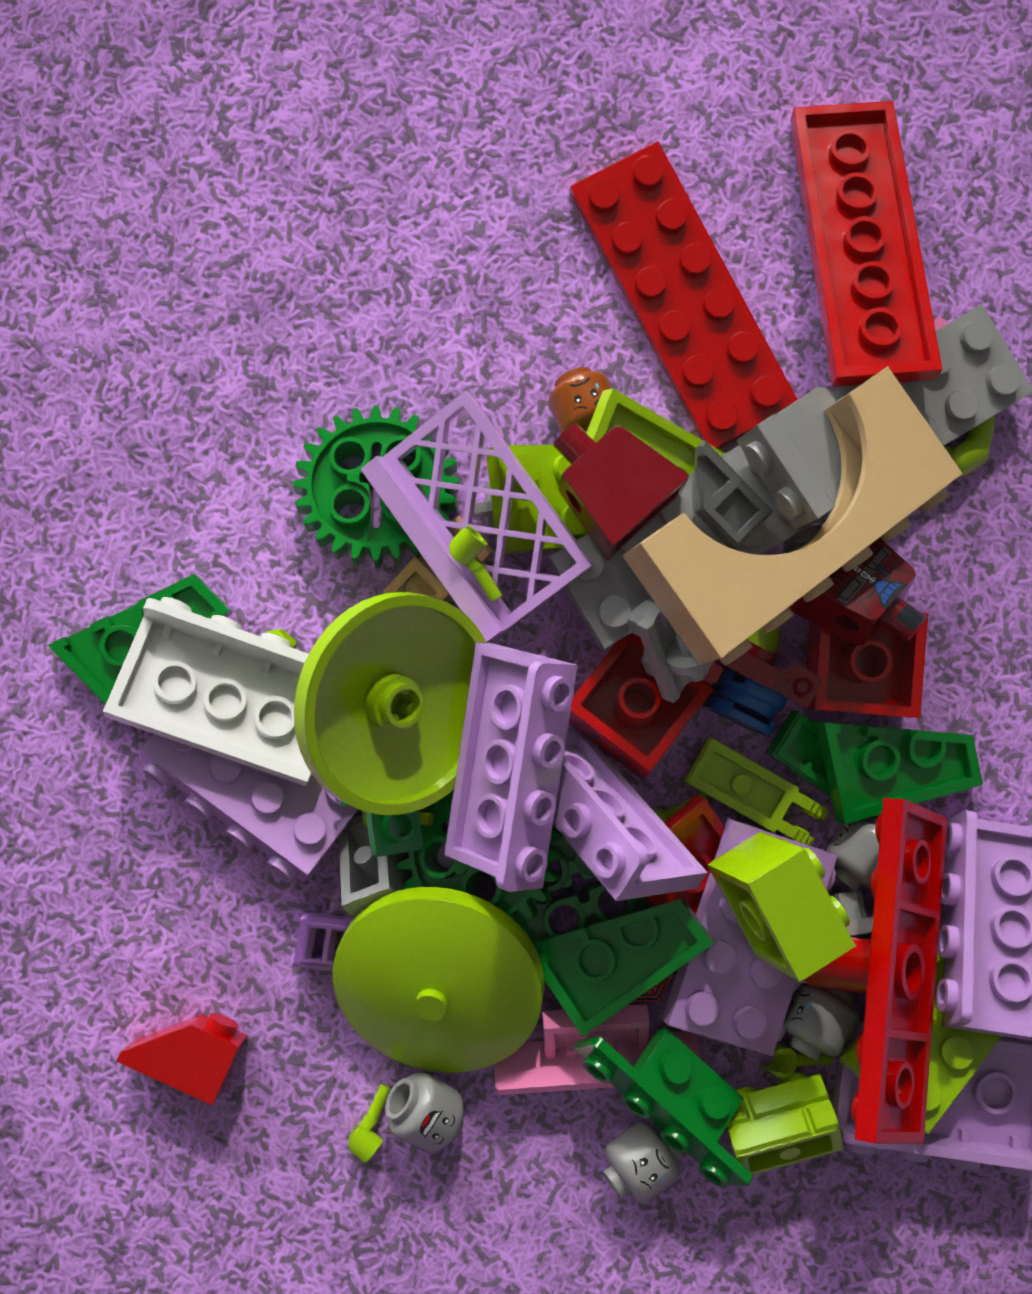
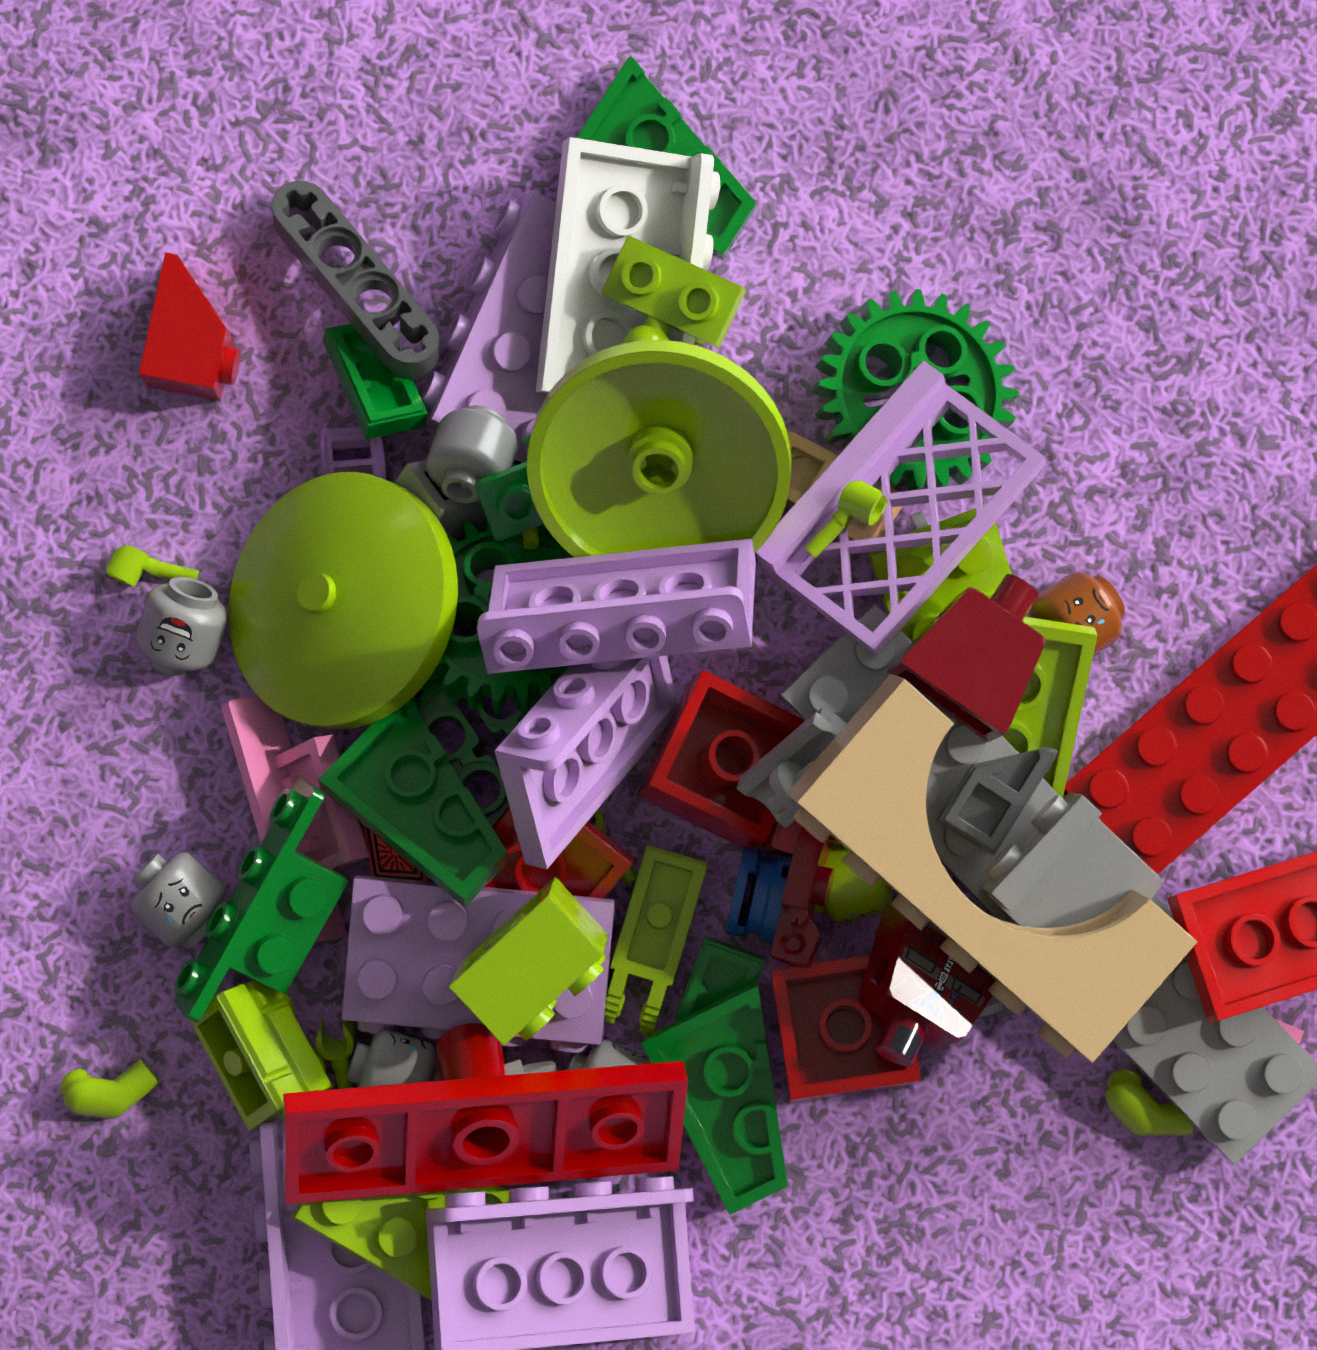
camera: 85 degrees right, 5 degrees down
none -> lime arm [60,1058,161,1119]
none -> dark grey beam [272,181,439,378]
none -> green plate [323,323,428,439]
none -> light grey head [426,405,518,503]
none -> lime plate [601,235,746,349]

